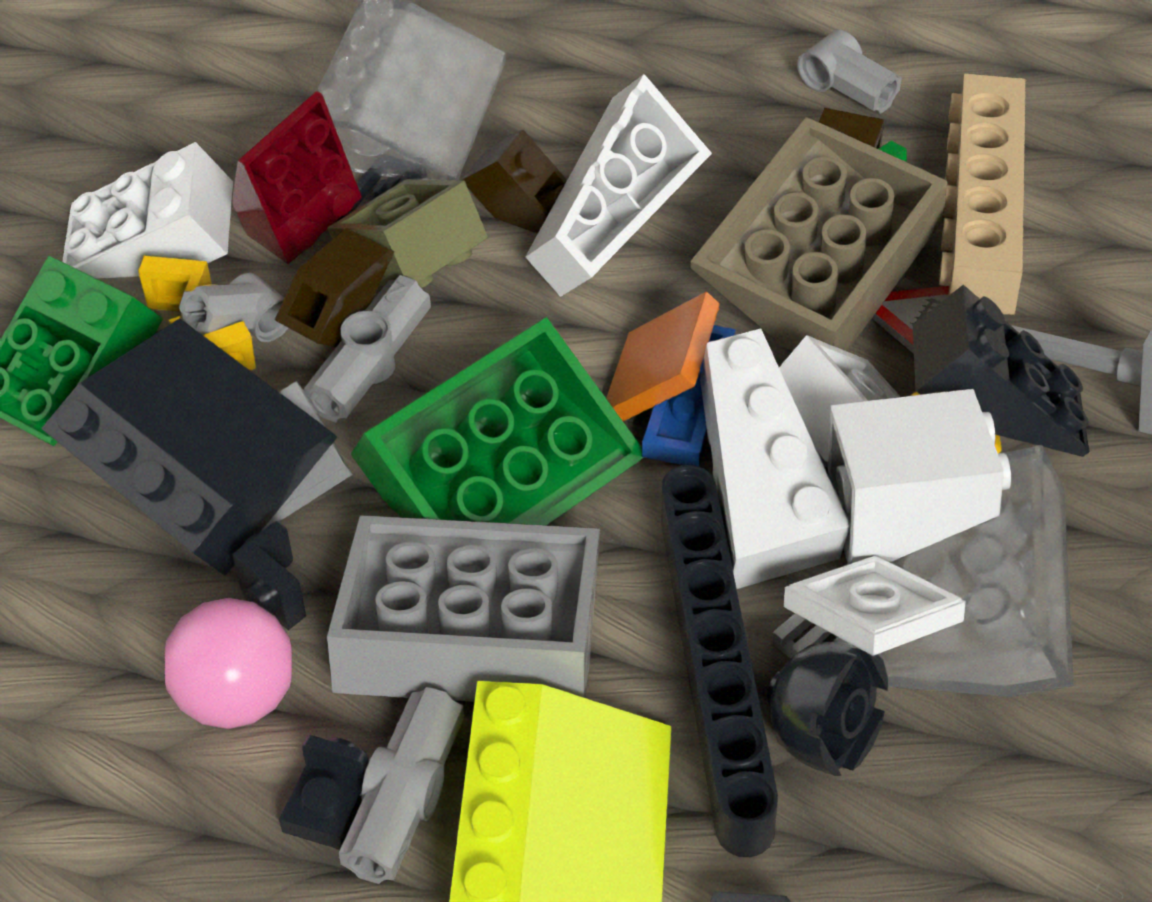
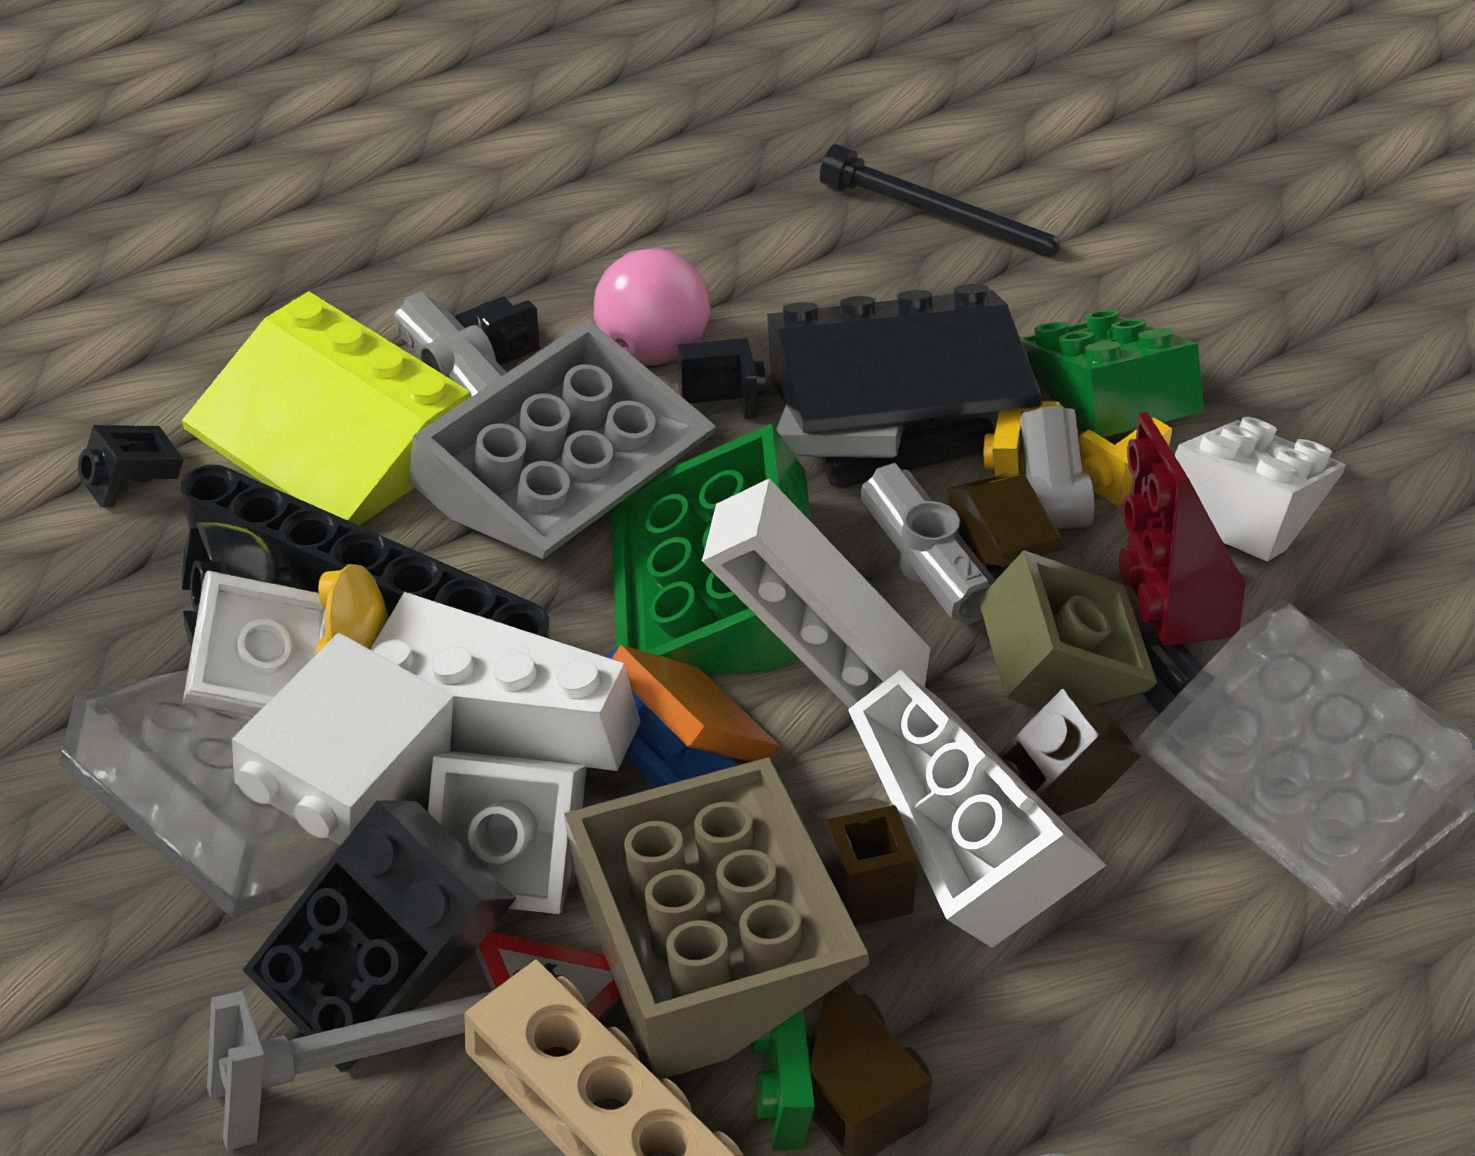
camera: 125 degrees right, 5 degrees down
none -> yellow dish [316,564,388,654]
none -> white brick [702,478,931,708]
none -> dark brown slope [804,797,918,926]

